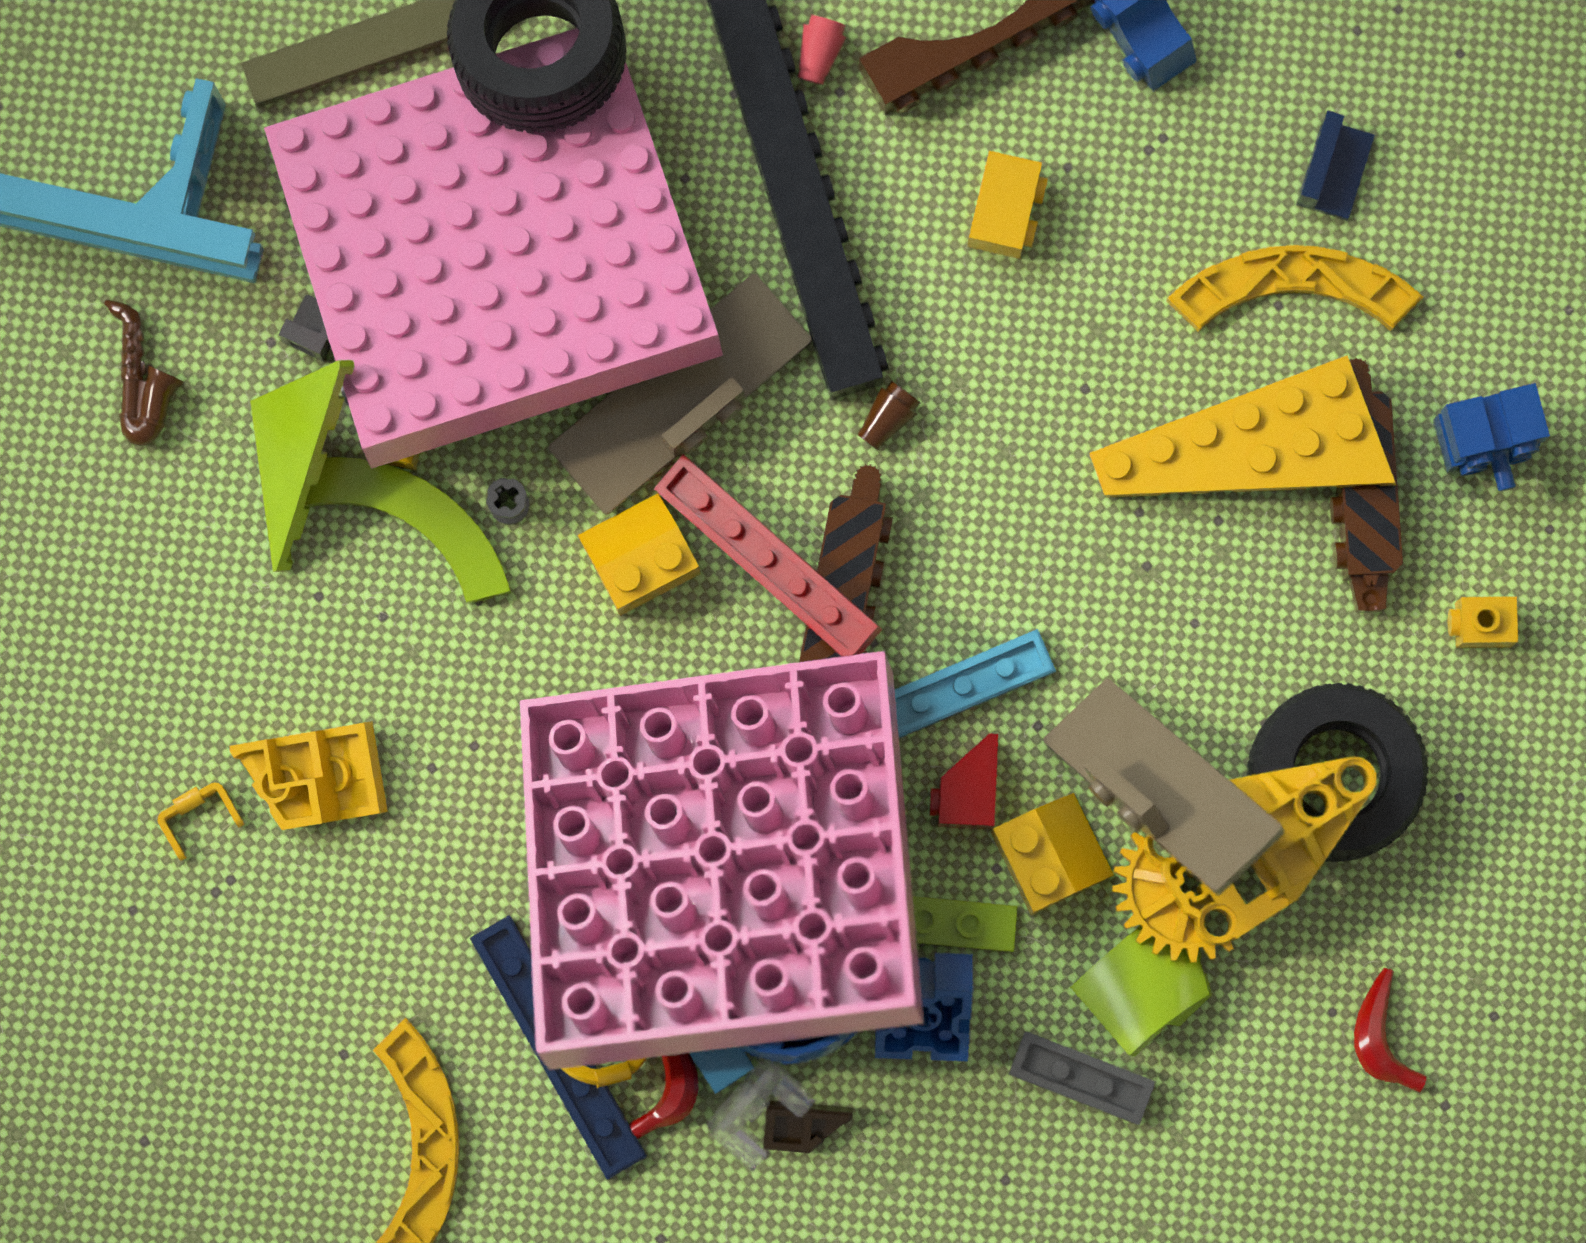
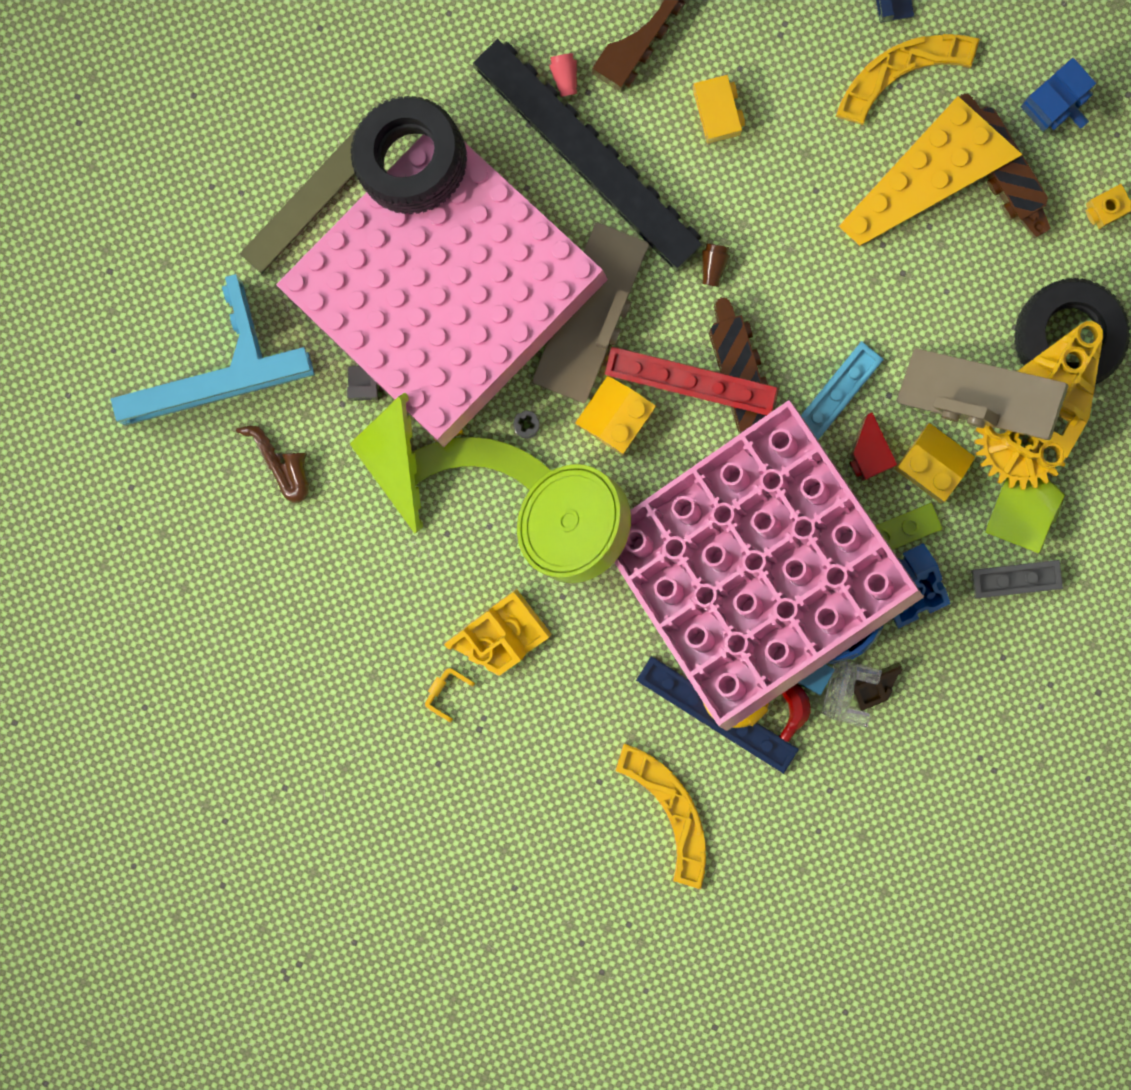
camera: 30 degrees left, 5 degrees up
none -> lime brick [517,464,631,583]

